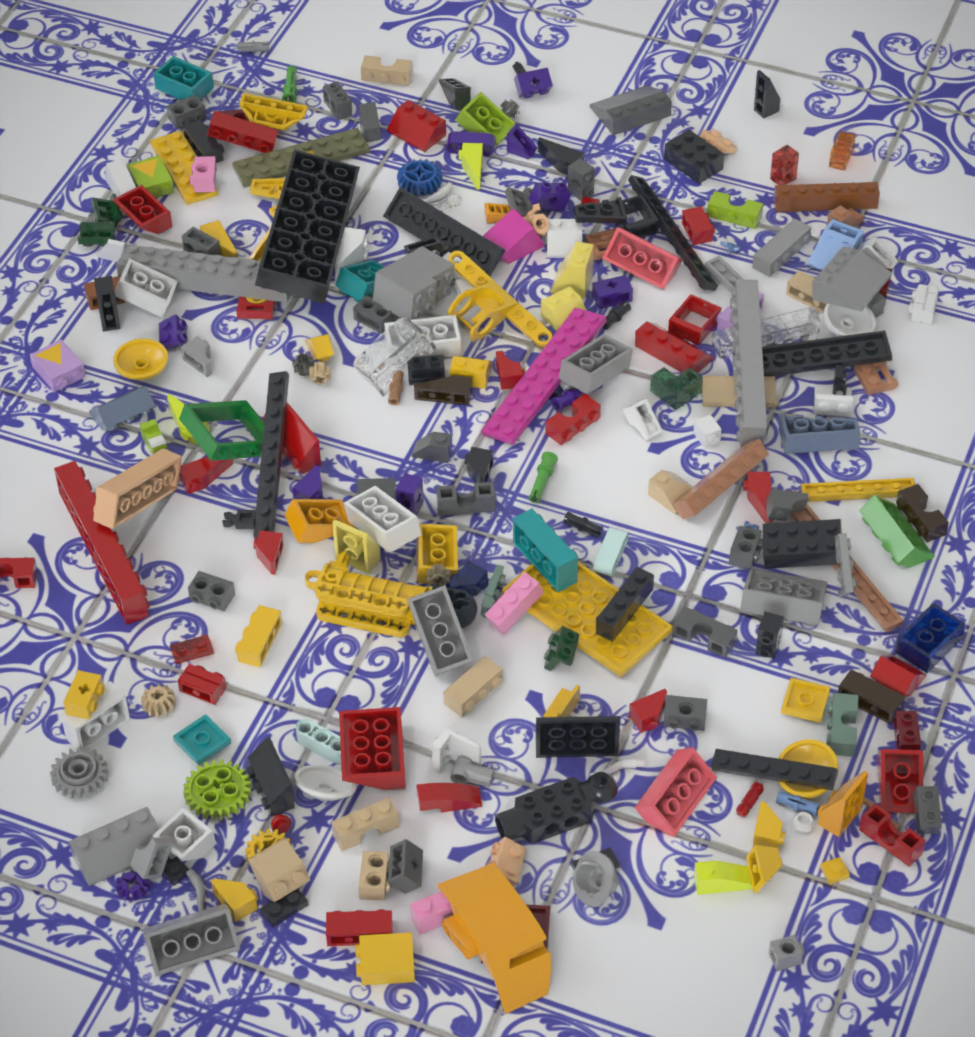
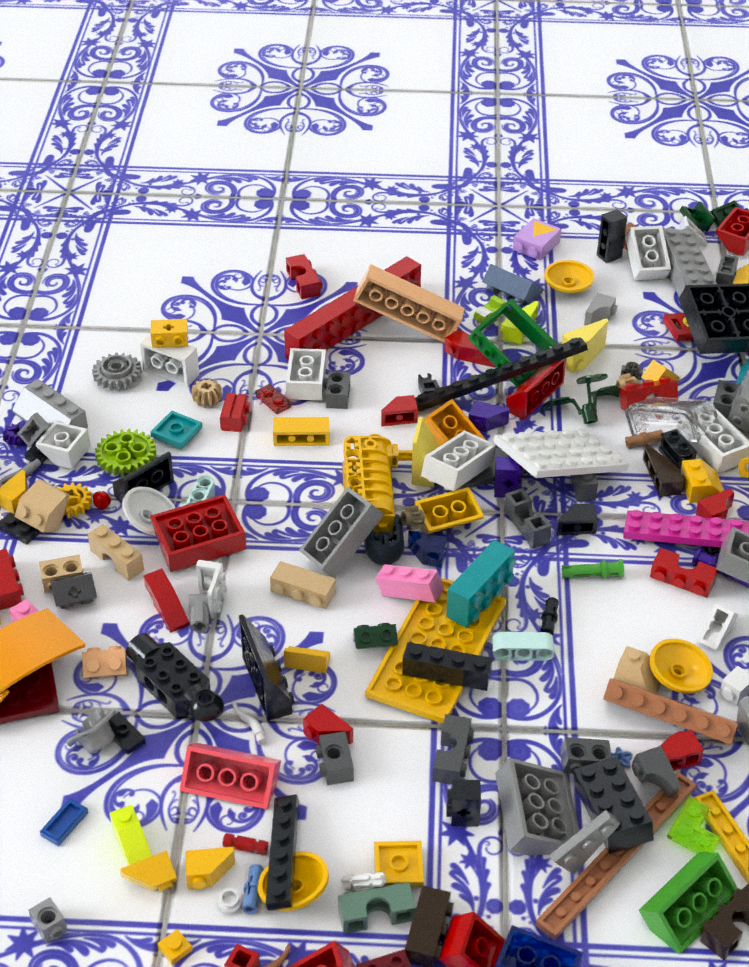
camera: 70 degrees right, 5 degrees down
dark purple bracket [159,314,188,351] -> none
sand green hinge [480,565,506,618] -> none
light orange slope [817,771,868,837] -> none
none -> blue tile [40,798,89,846]
none -> white brick [286,348,326,401]
none -> white axle [341,872,387,889]
none -> white plate [493,428,629,478]
none -> dark green plant [541,374,620,424]
none -> light yellow slope [562,318,608,373]
none -> red arch [619,377,679,412]
none -> yellow dish [649,639,713,694]
none -> clear neon green plate [667,796,721,853]

